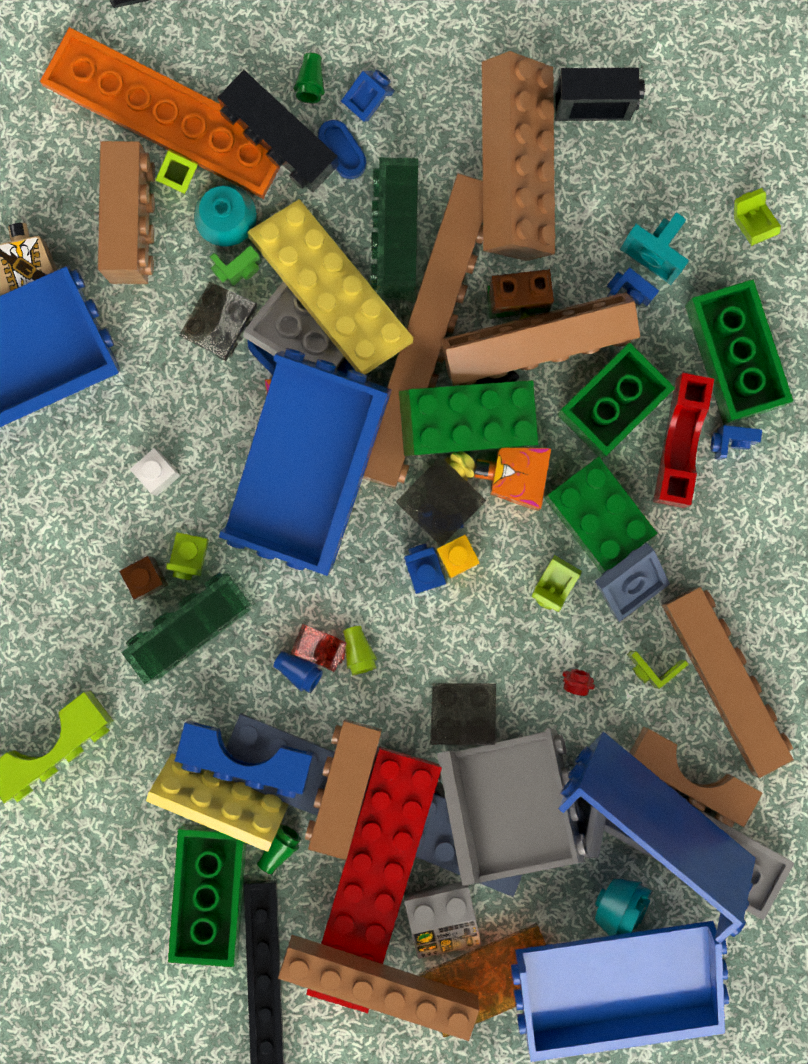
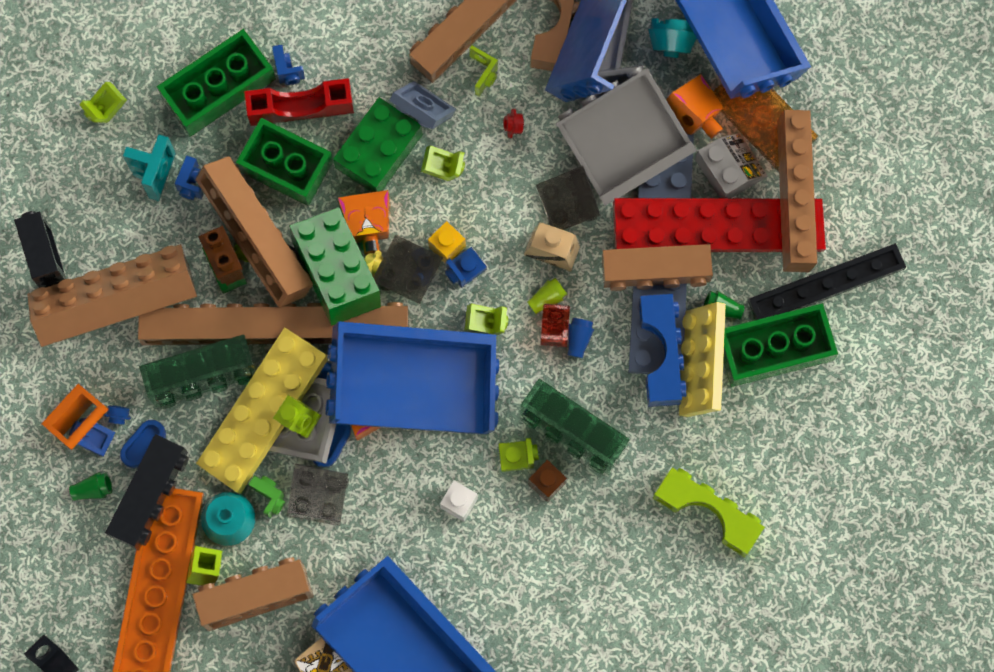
camera: 110 degrees left, 10 degrees down
none -> orange tile [41,384,109,450]
none -> blue plate [104,405,131,424]
none -> lime brick [273,395,322,438]
none -> lime bracket [464,303,508,336]
none -> tan torso [524,222,580,272]
none -> orange torso [666,74,723,139]

